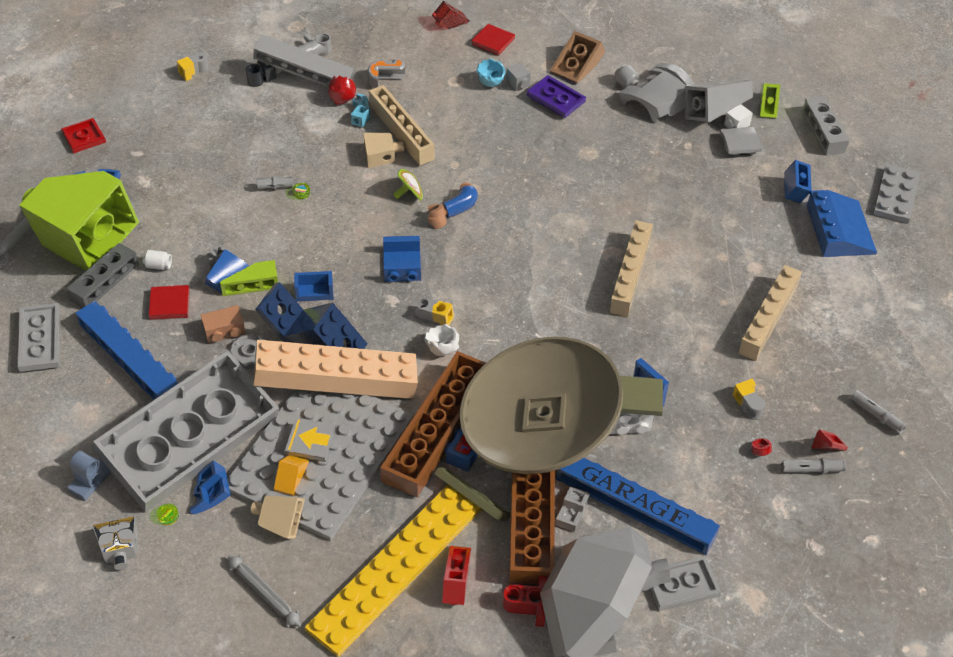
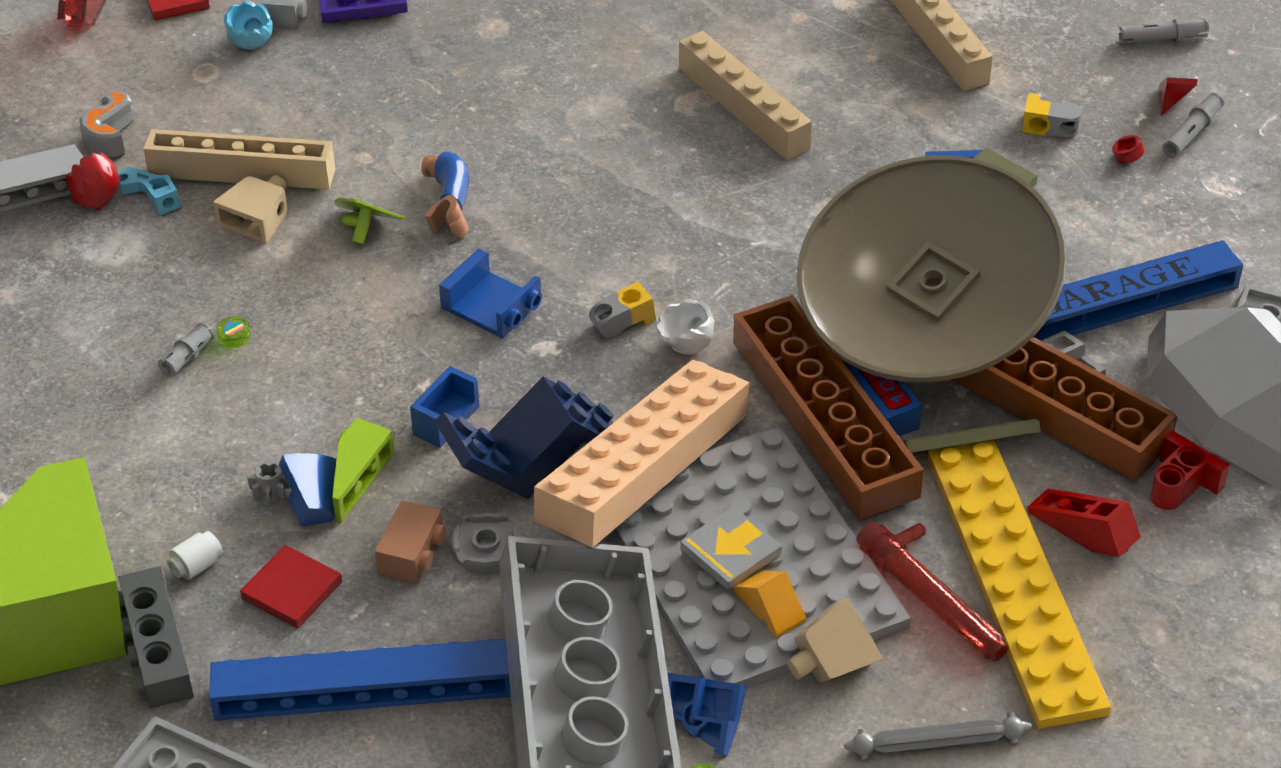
camera: 50 degrees left, 5 degrees down
none -> clear red cylinder [856,522,1009,661]

